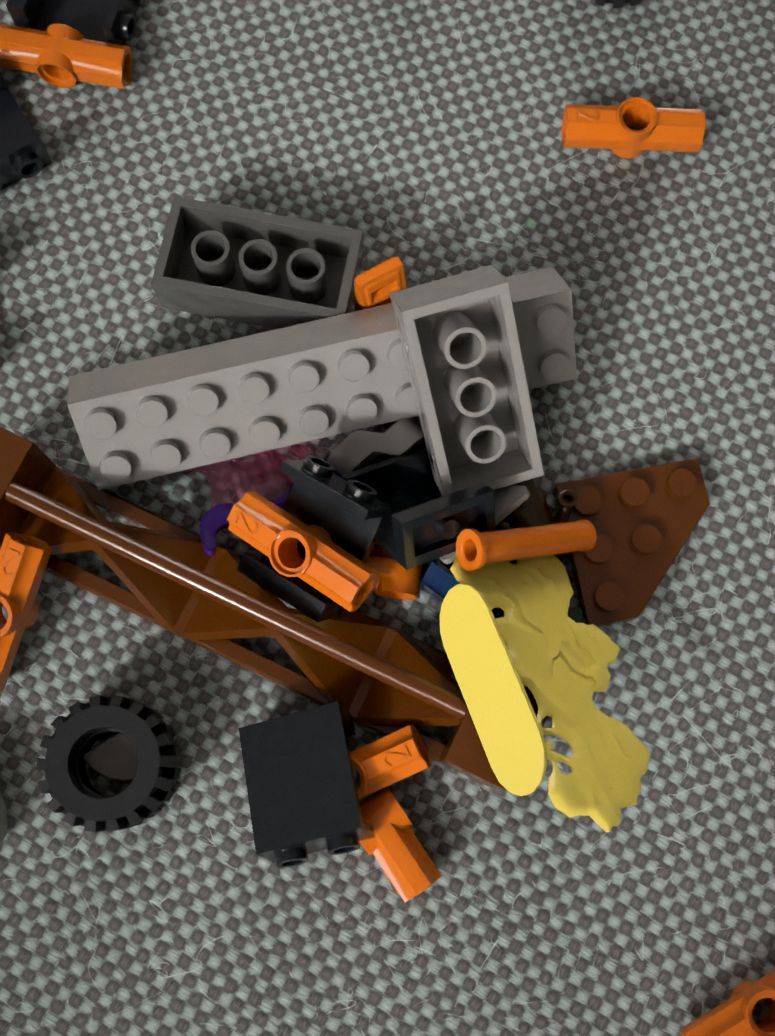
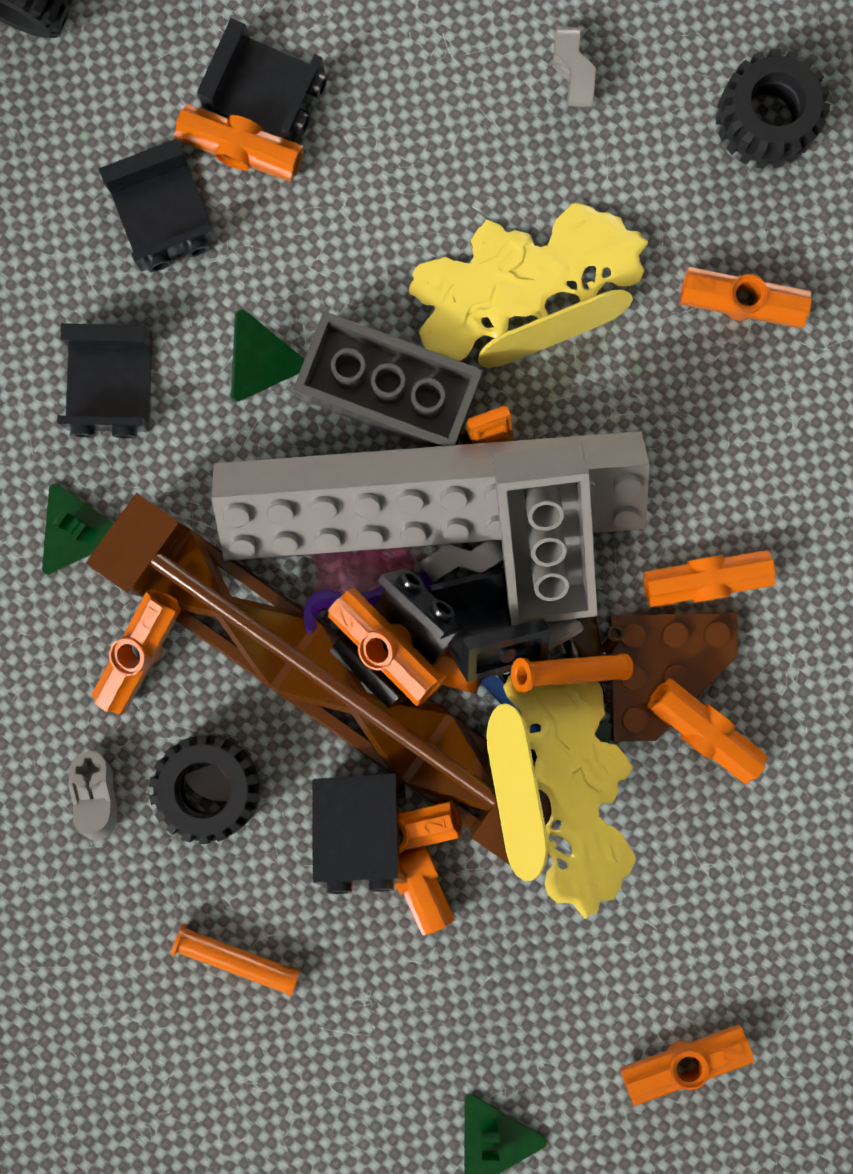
camera: 15 degrees right, 10 degrees up
none -> orange pin [171,923,301,997]
none -> dark green piece [231,309,305,402]
none -> light yellow plant [409,202,648,368]
none -> orange piece [643,550,776,607]
none -> orange piece [647,678,768,785]

